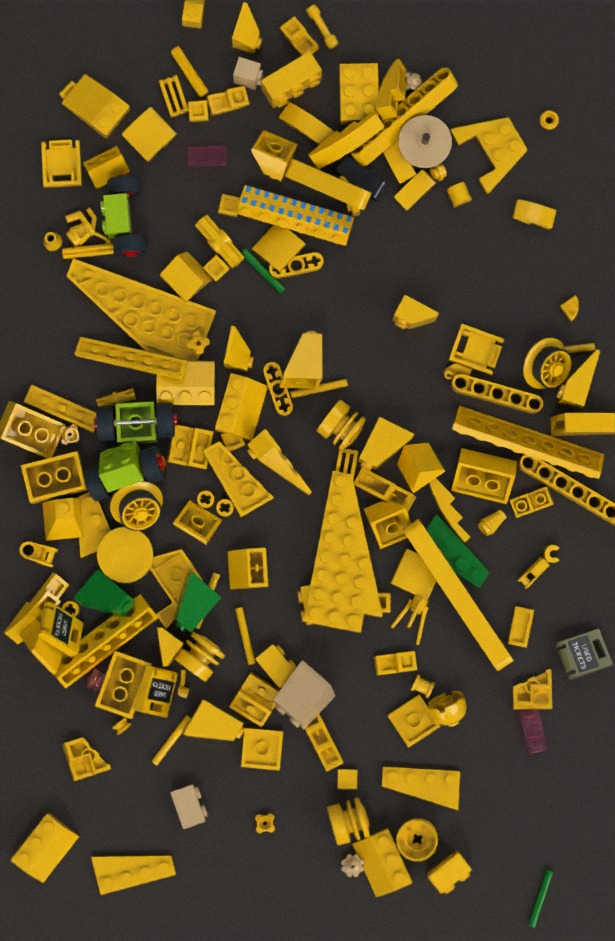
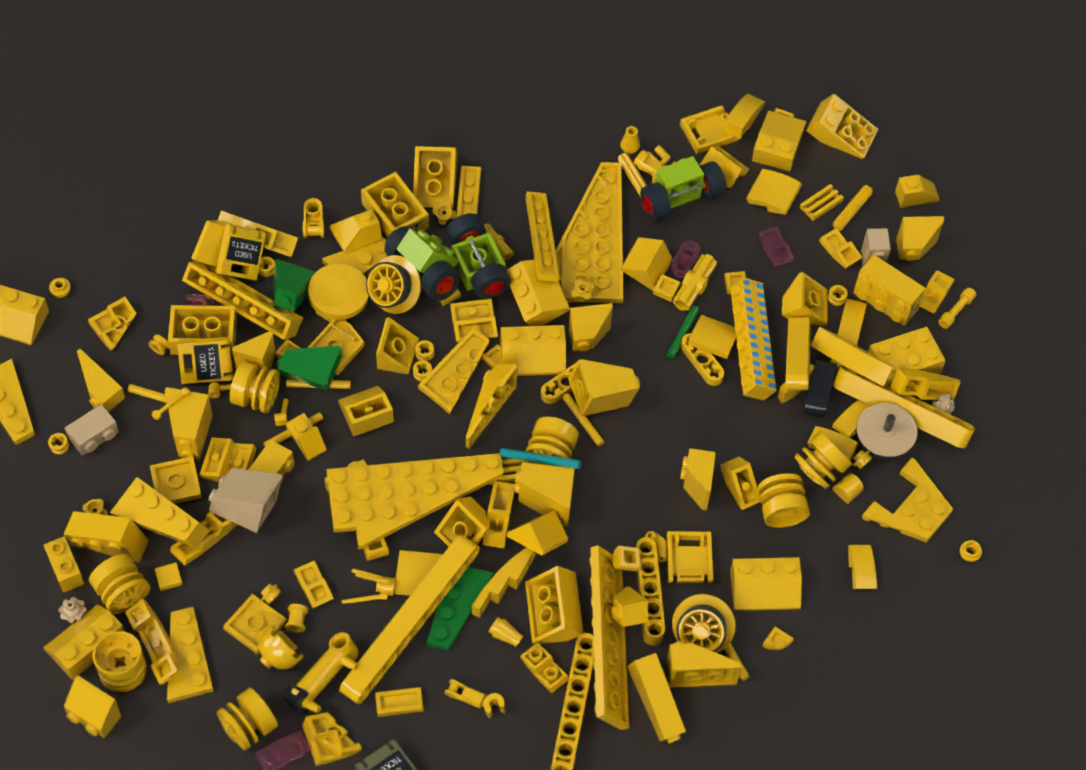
camera: 70 degrees right, 25 degrees down
yellow plate [188,100,209,122] -> none
none -> yellow brick [44,536,84,593]
none -> yellow bush [48,433,70,455]
none -> yellow plate [49,278,71,298]
none -> yellow wedge [63,511,149,563]
none -> yellow slope [77,349,125,412]
none -> yellow wedge [110,477,210,548]
none -> yellow slope [125,599,180,685]
none -> yellow hinge [152,387,190,420]
none -> yellow wheel [217,687,278,751]
none -> yellow plate [261,584,281,604]
none -> yellow hand [274,399,289,426]
none -> yellow piece [281,632,359,717]
none -> yellow slope [285,413,327,461]
none -> teal bar [500,448,582,469]
none -> yellow slope [611,586,648,627]
none -> yellow brick [612,546,641,572]
none -> clear pink plate [671,241,700,278]
none -> yellow slope [720,457,760,510]
none -> yellow slope [723,94,765,139]
none -> yellow slope [730,557,802,611]
none -> yellow wheel [757,473,810,528]
none -> yellow wheel [794,431,853,489]
none -> yellow slope [806,94,878,159]
none -> yellow bush [828,285,848,306]

